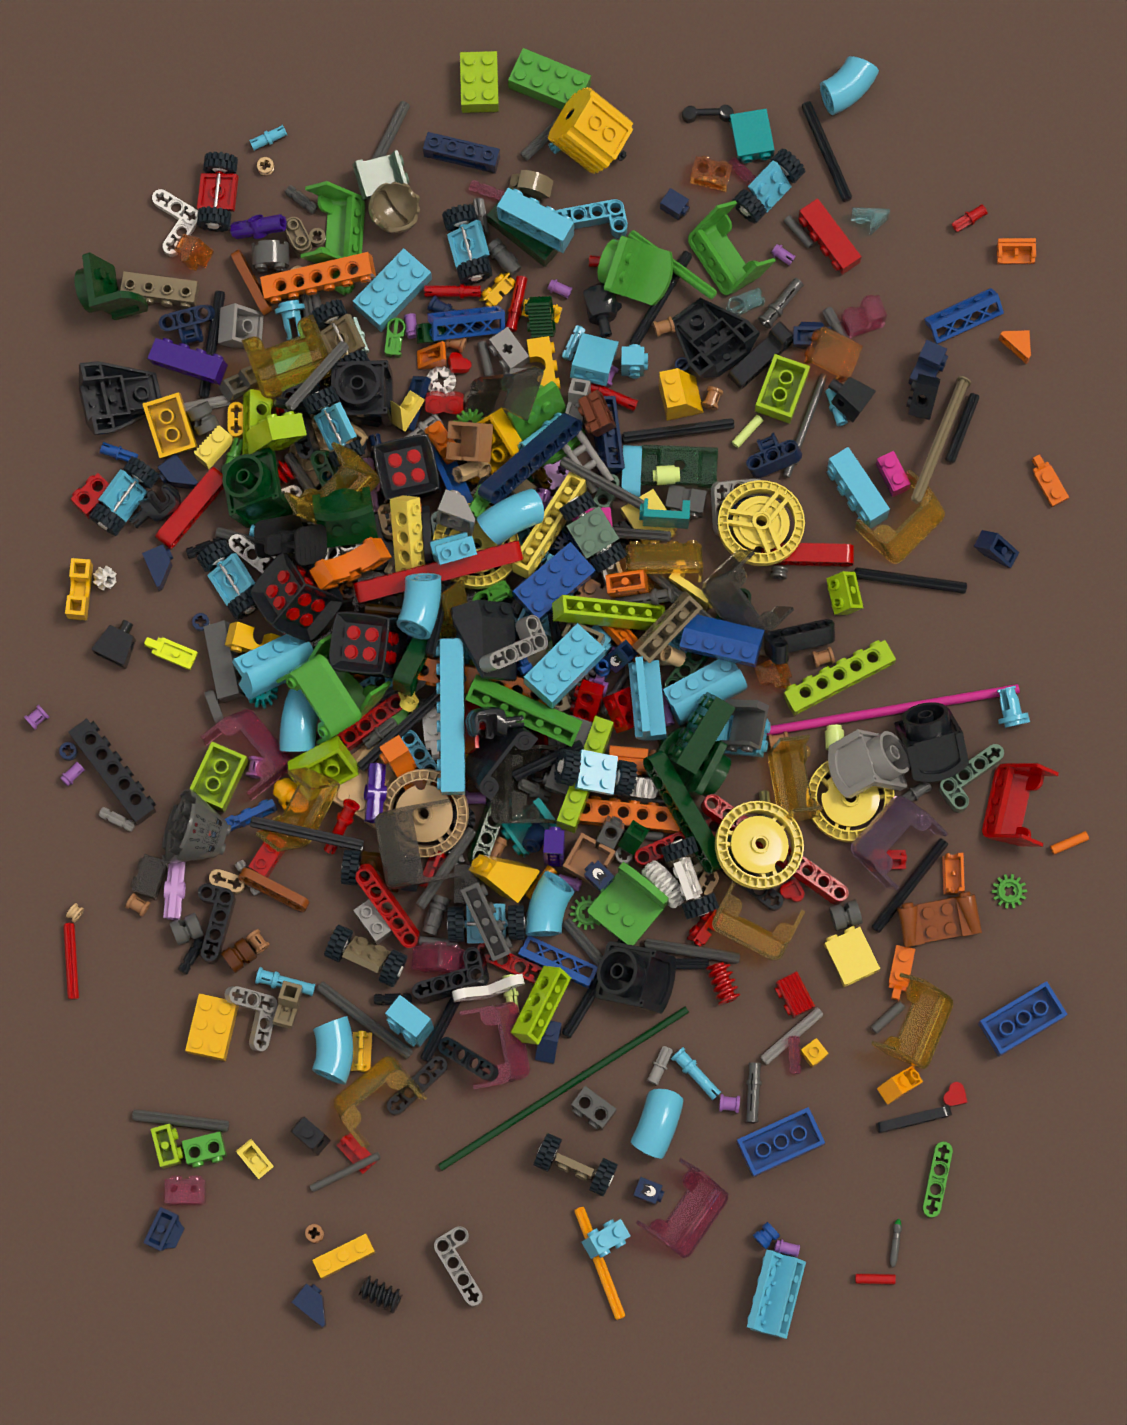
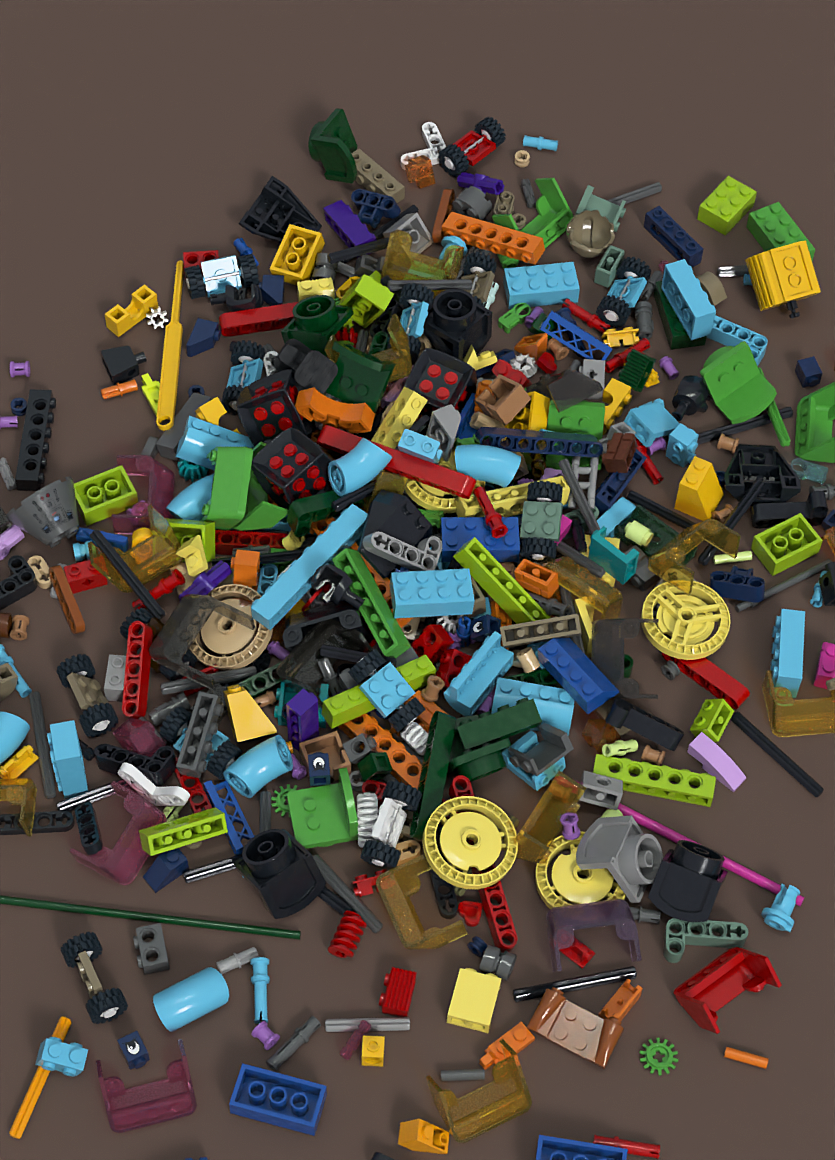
camera: 35 degrees right, 20 degrees down
none -> medium azure wheel [73,540,95,562]
none -> orange axle [101,379,138,399]
none -> yellow piece [156,260,184,431]
none -> light yellow slope [176,535,208,577]
none -> black axle [327,237,391,264]
none -> medium nougat bush [421,675,445,702]
none -> dark blue bush [467,936,487,957]
none -> red pin [473,487,508,538]
none -> medium lavender bush [560,812,581,840]
none -> black axle [571,518,587,553]
none -> light grey brick [578,771,623,810]
none -> red pin [593,1134,660,1159]
none -> sand green brick [594,245,625,288]
none -> yellowish green pin [602,739,638,757]
none -> clear yellow windscreen [648,519,741,596]
none -> lavender slope [687,732,746,792]
none -> black axle [698,479,764,566]

